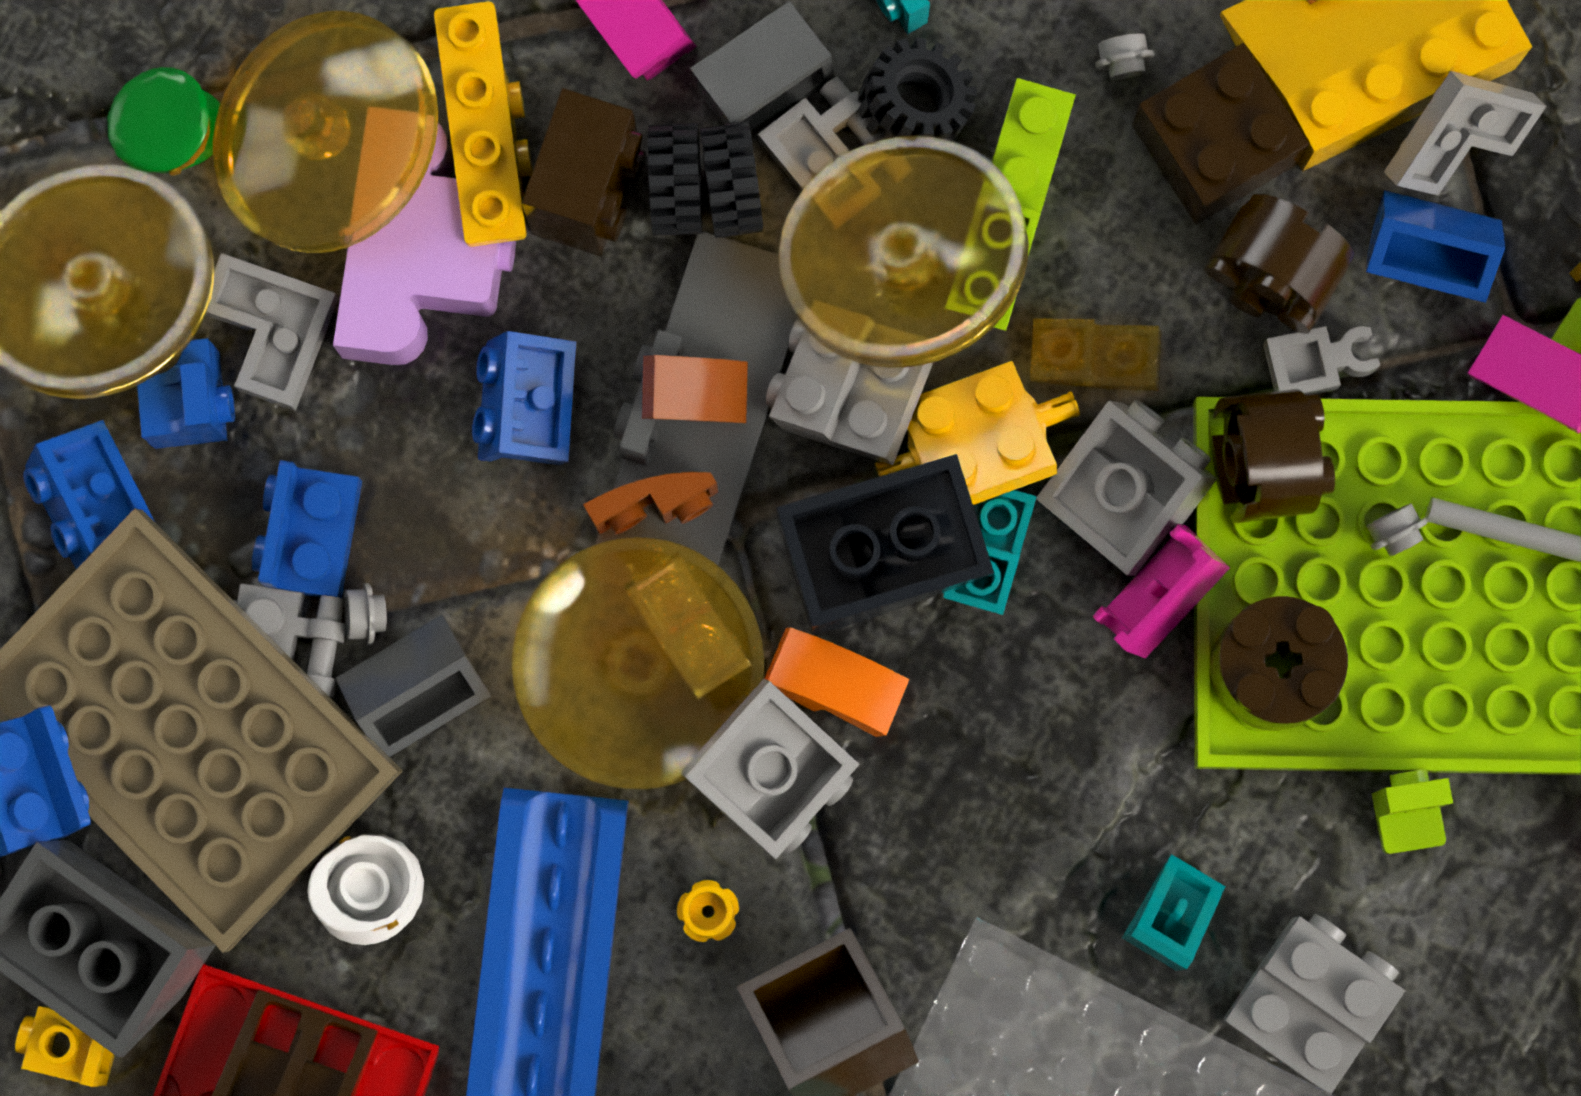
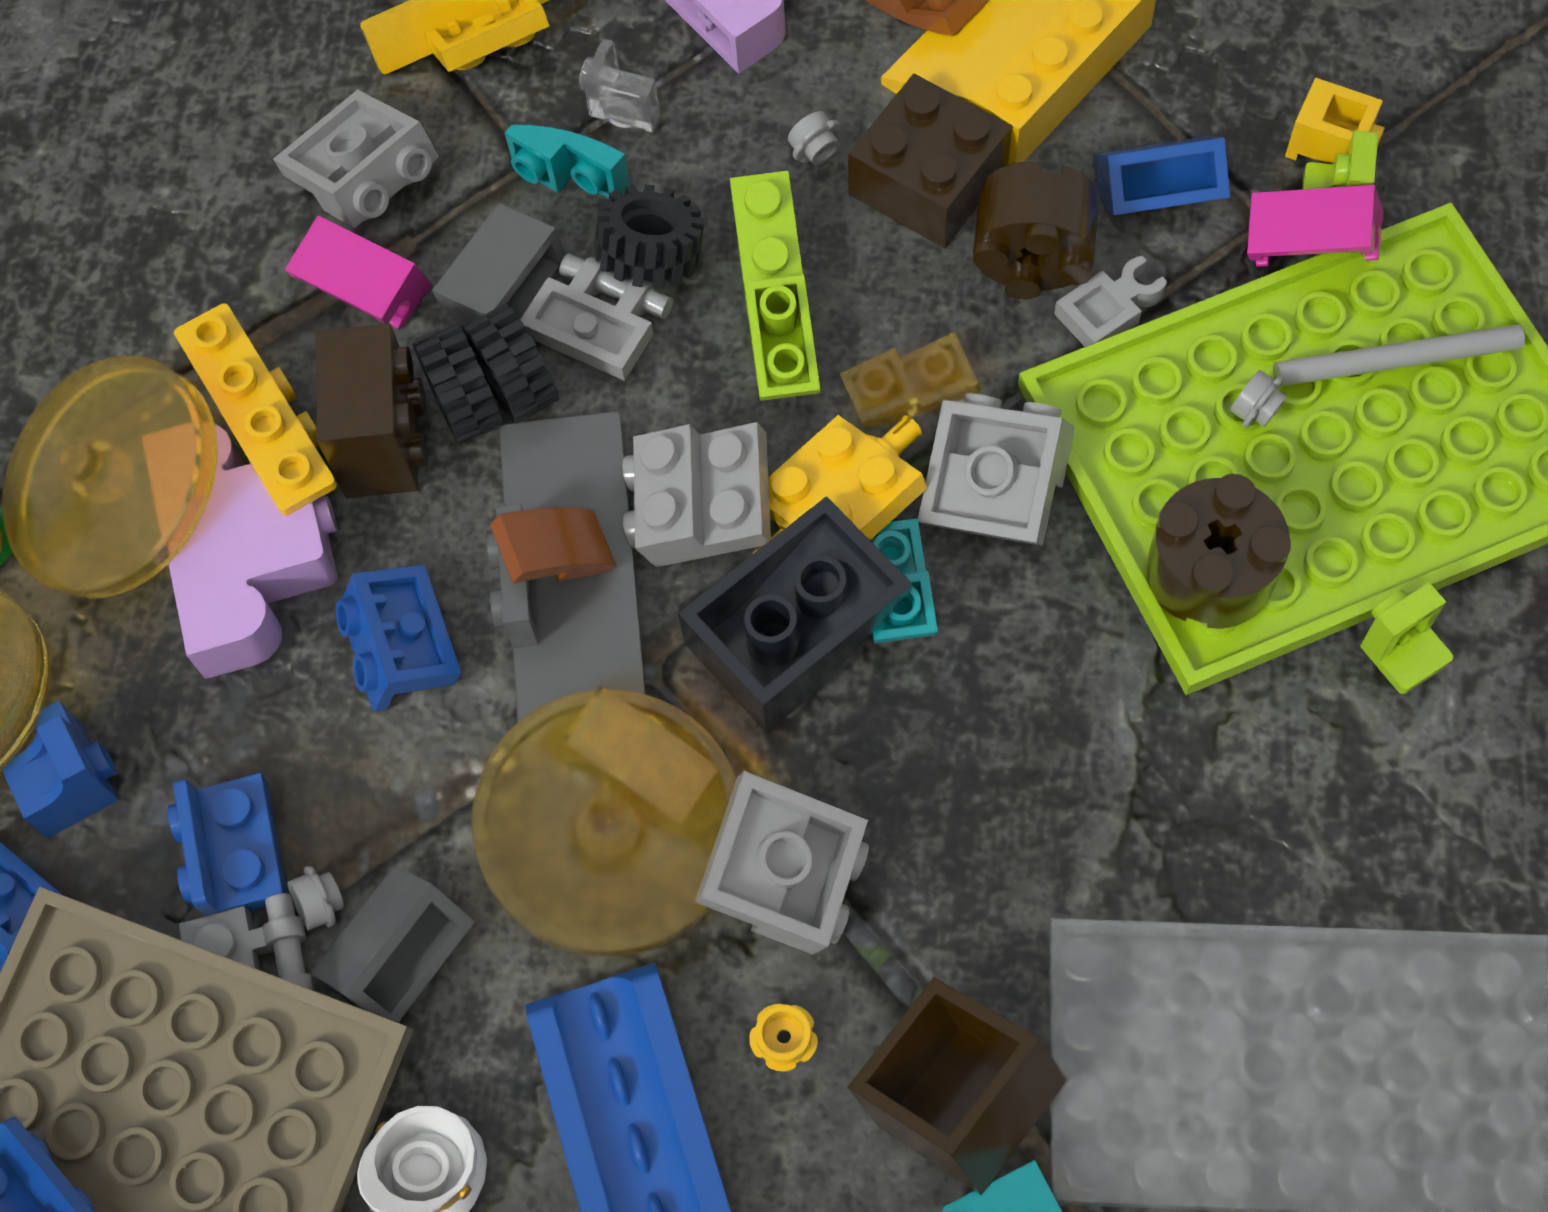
camera: 20 degrees left, 15 degrees down
light grey plate [199,253,339,411] -> none
dark orange slope [583,472,719,535] -> none
orange slope [764,627,909,737] -> none
clear yellow dish [779,136,1029,368] -> none
dark pink hinge [1093,524,1230,658] -> none
teal slope [1122,854,1226,971] -> none
dark brown brick [1212,389,1335,523] -> none
light grey plate [1222,914,1406,1095] -> none
light grey plate [1384,71,1547,196] -> none

